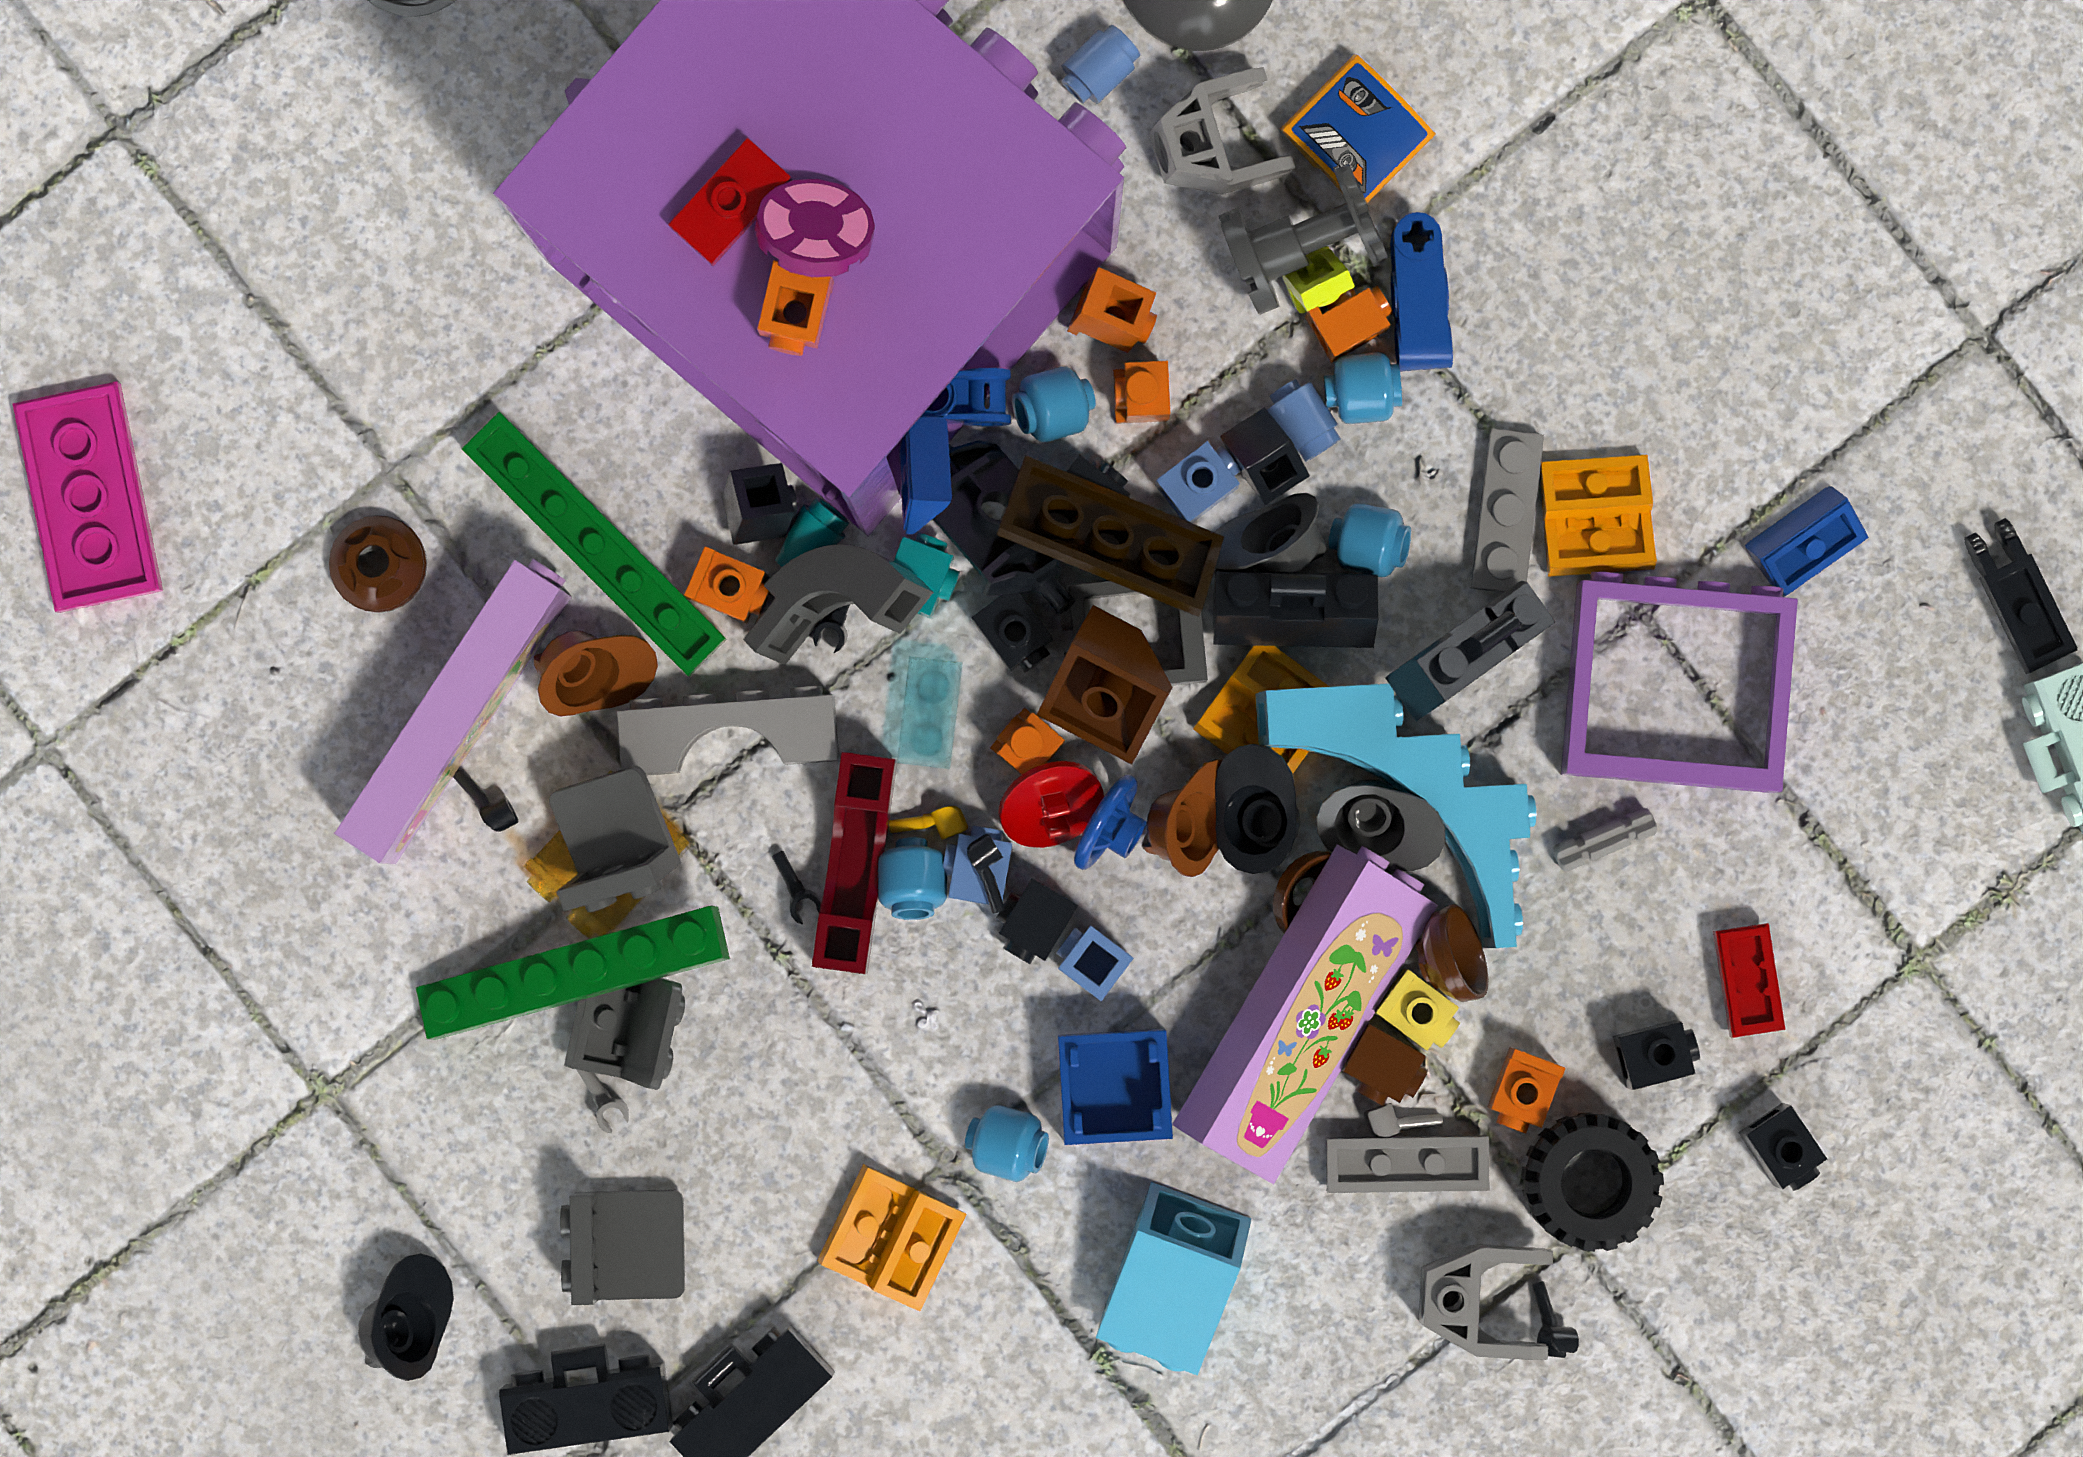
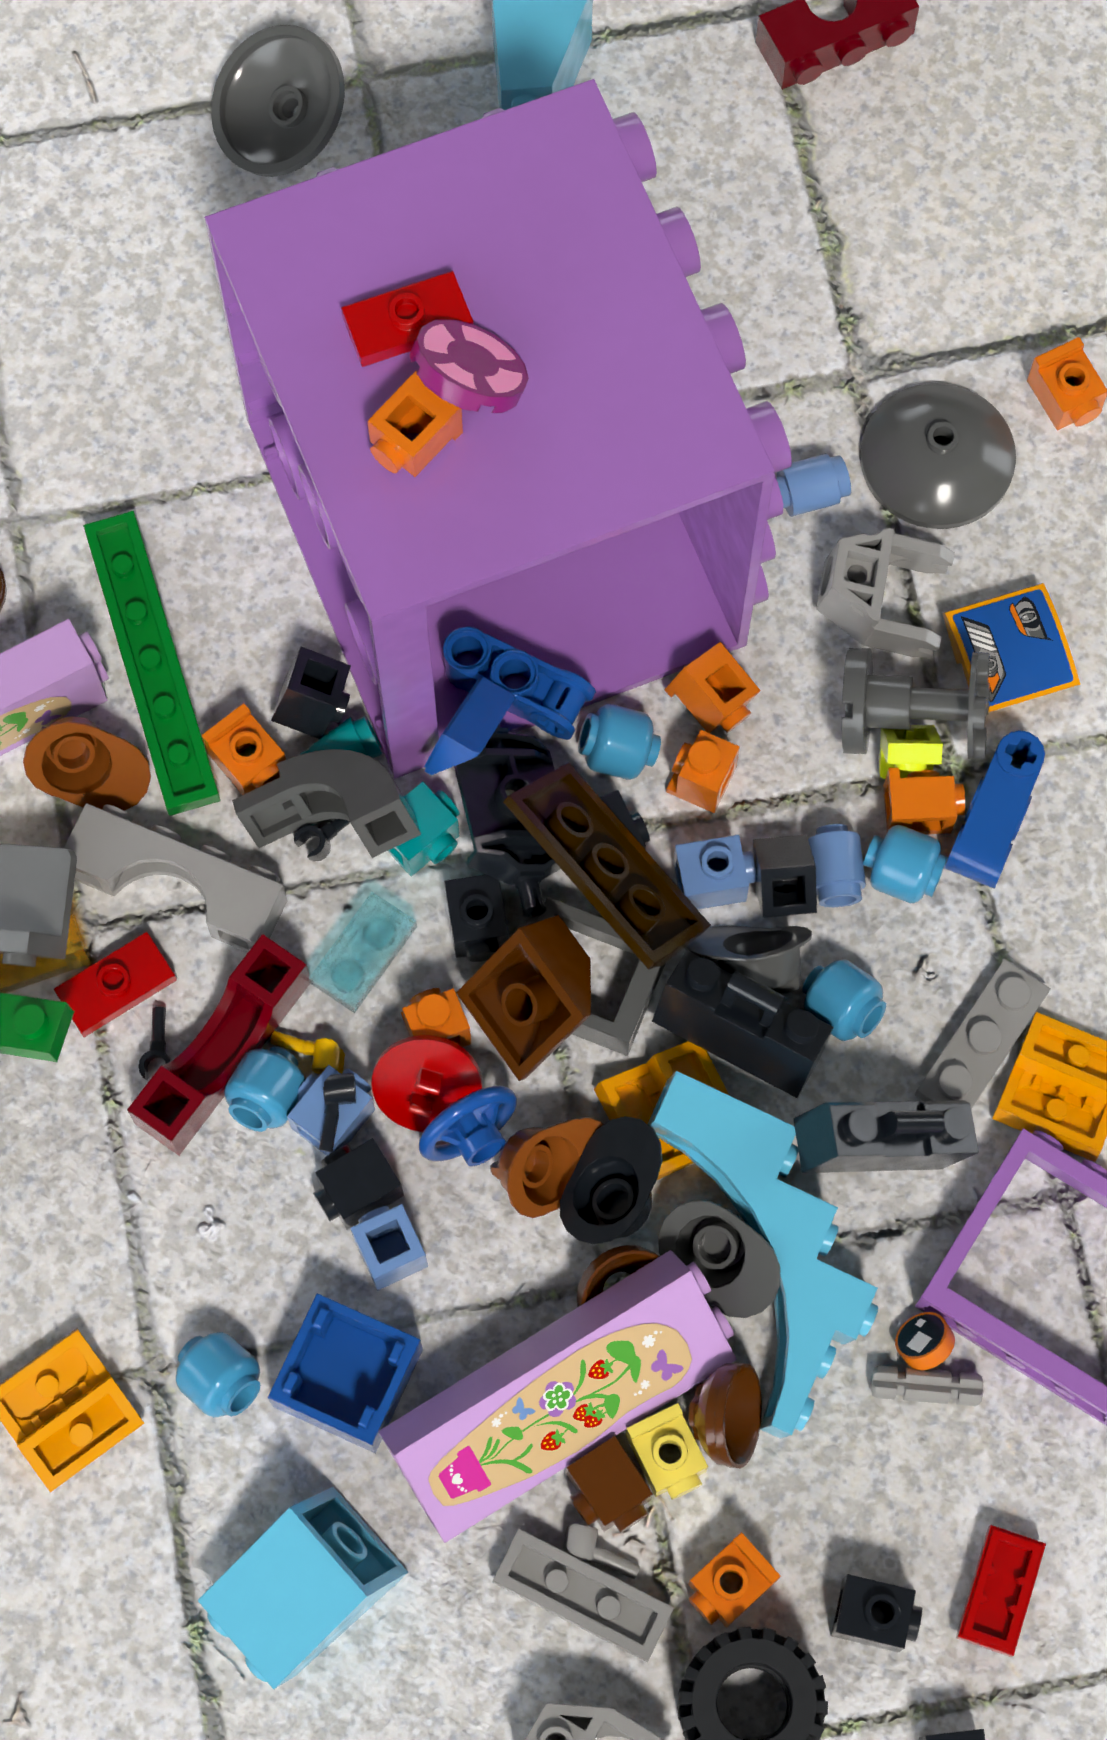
camera: 25 degrees right, 15 degrees down
none -> red plate [54,932,177,1038]
none -> tile [895,1312,955,1370]

